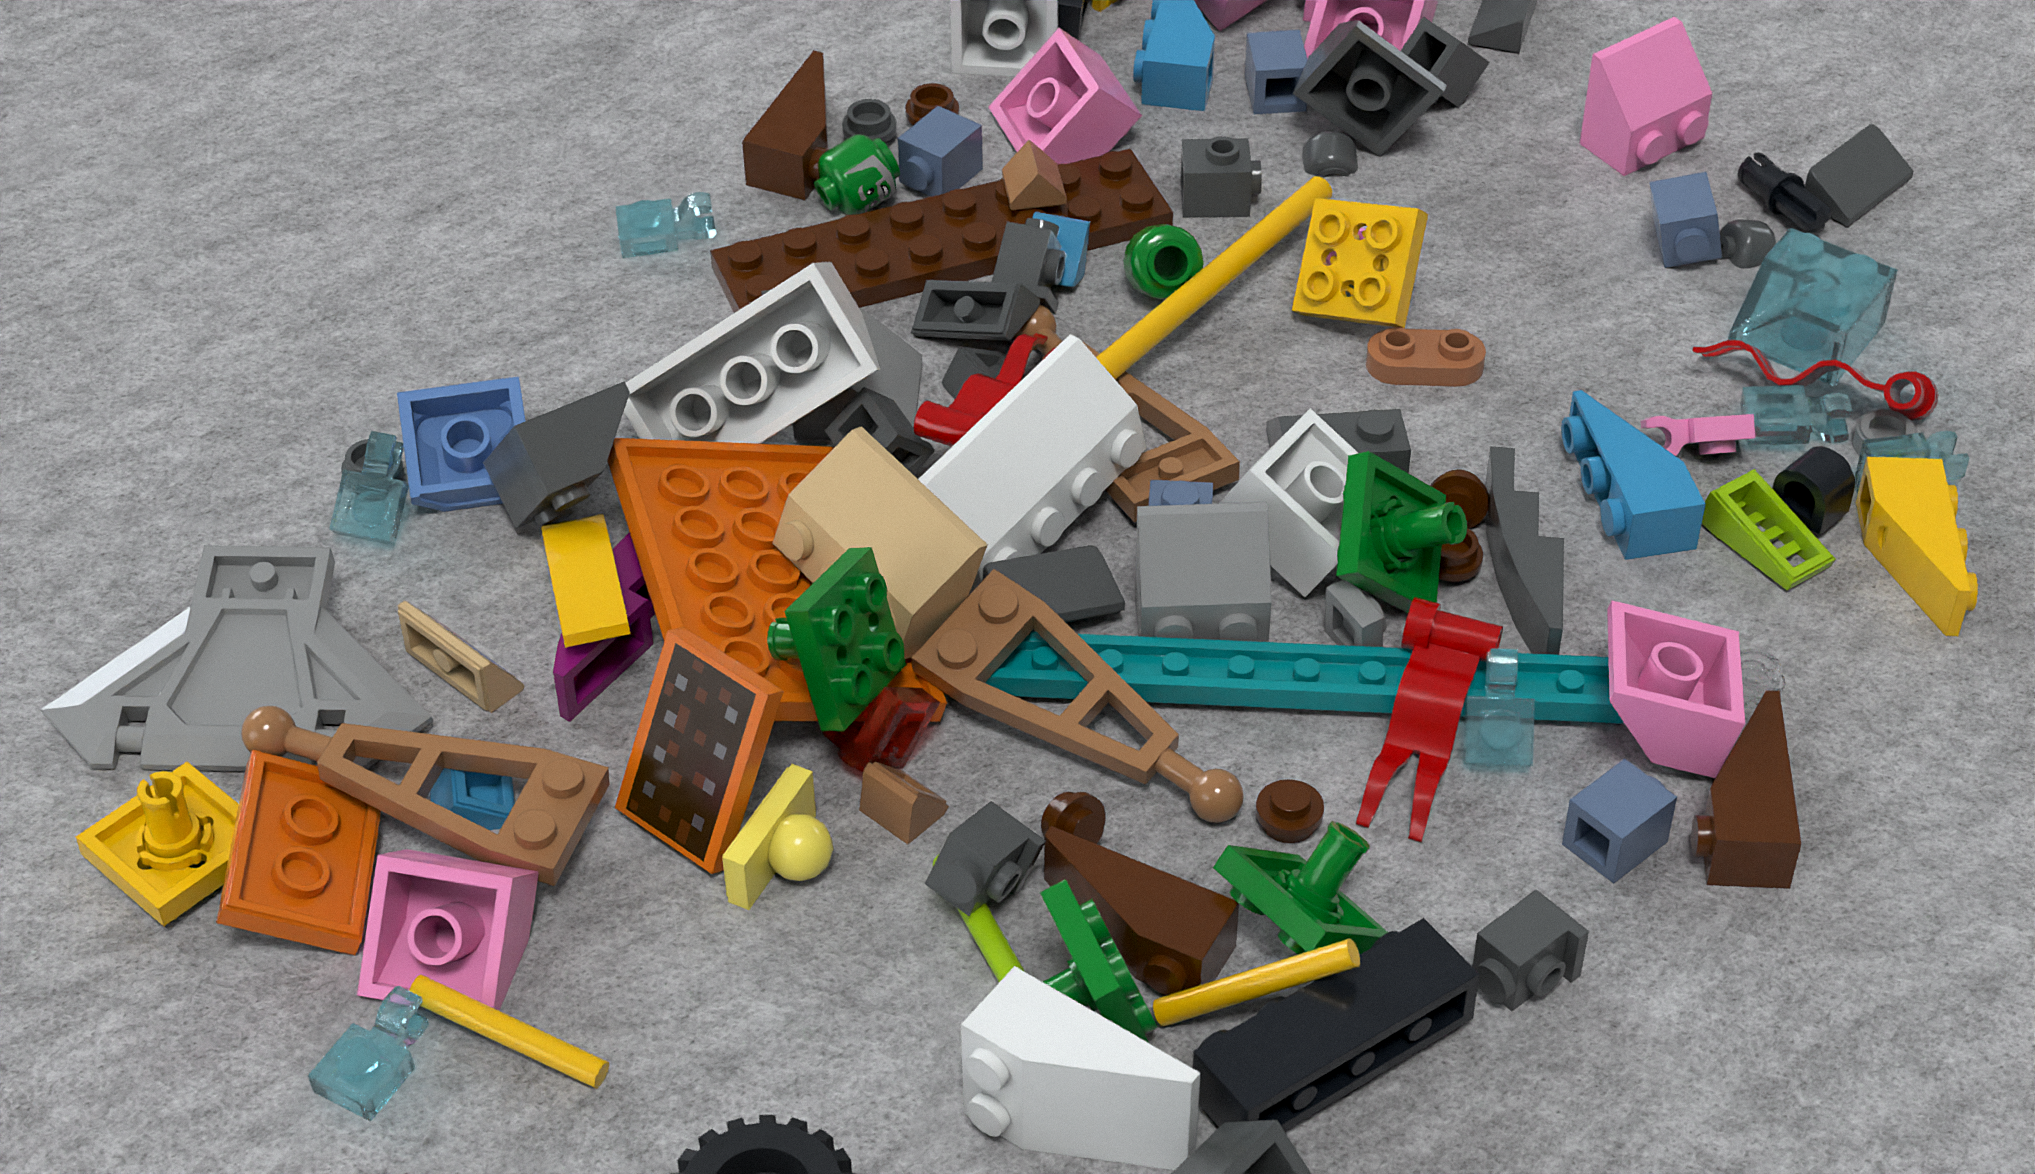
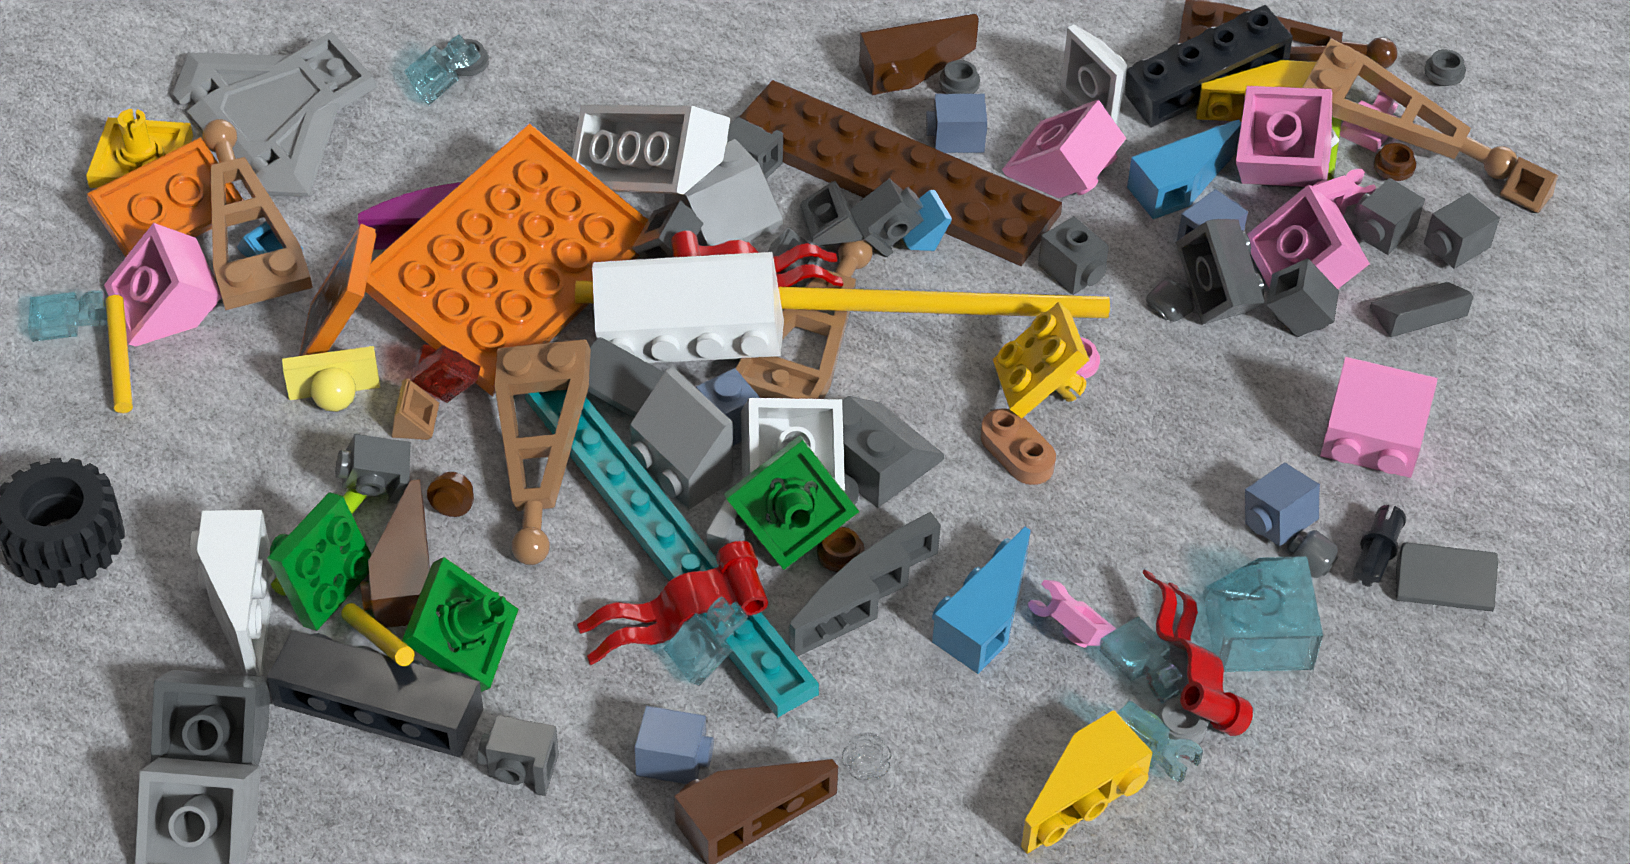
camera: 50 degrees right, 5 degrees up
medium blue slope [397,376,526,512] -> none
tan slope [398,601,524,713] -> none
dark grey slope [483,381,630,529] -> none
yellow slope [541,514,631,648] -> none
clear light blue plate [615,192,716,258] -> none
green plate [767,547,906,731] -> none
tan slope [773,426,988,659] -> none
green head [814,134,900,215] -> none
reddish brown plate [905,83,959,125] -> none
medium nougat slope [1002,139,1067,210] -> none
green head [1123,224,1204,300] -> none
reddish brown plate [1256,779,1324,843] -> none
reddish brown plate [1430,469,1489,529] -> none
bright pink slope [1607,600,1745,778] -> none
lime slope [1702,469,1836,591] -> none
black plate [1772,446,1855,535] -> none

